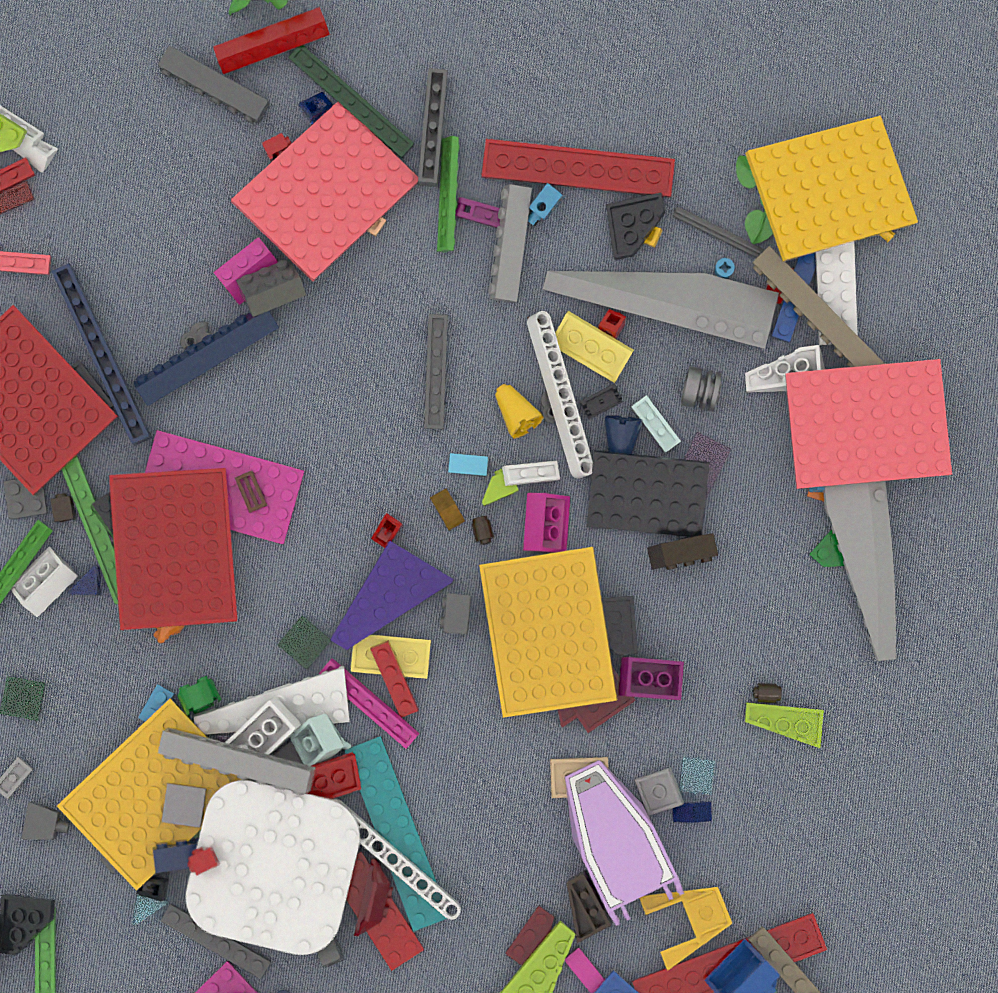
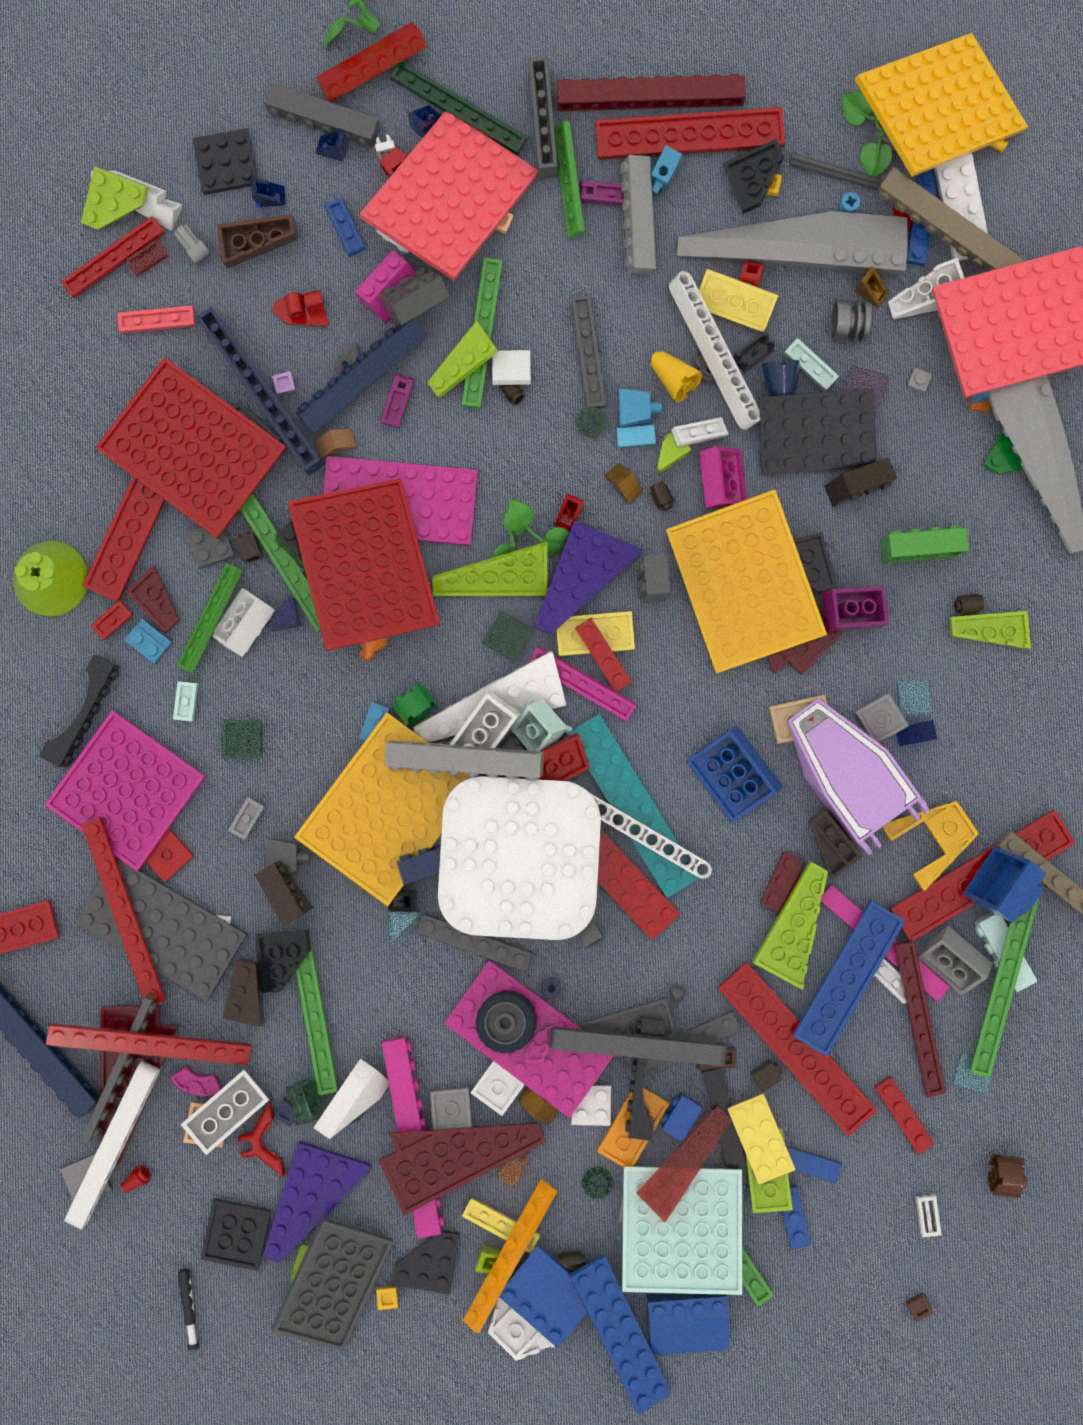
camera: 10 degrees left, 0 degrees up
flat silver tile [162,783,206,828] -> none
red brick [187,846,220,876] -> none
reddish brown tile [235,470,268,513] -> none
dark red wedge [354,858,393,937] -> none
none -> light grey piece [174,224,211,265]
none -> black plate [193,128,259,195]
none -> reddish brown wedge [217,214,298,268]
none -> clear blue slope [251,177,286,208]
none -> dark brown wedge [254,860,313,926]
none -> red panel [272,290,328,327]
none -> lavender plate [272,371,296,396]
none -> clear blue slope [315,130,349,162]
none -> medium nougat slope [315,429,357,459]
none -> blue tile [325,197,366,257]
none -> white tile [375,135,395,160]
none -> magenta plate [380,373,415,429]
none -> lime wing [428,321,499,398]
none -> lime wing [432,541,547,596]
none -> bright green plate [462,258,503,409]
none -> bright green plant [491,499,569,558]
none -> white tile [492,350,531,385]
none -> dark brown cone [498,385,525,405]
none -> dark red brick [557,74,746,111]
none -> clear green gear [576,407,607,438]
none -> dark azure torso [618,388,661,428]
none -> blue slope [687,724,783,823]
none -> pearl gold slope [854,267,890,307]
none -> bright green brick [880,525,969,564]
none -> light grey plate [906,368,932,394]

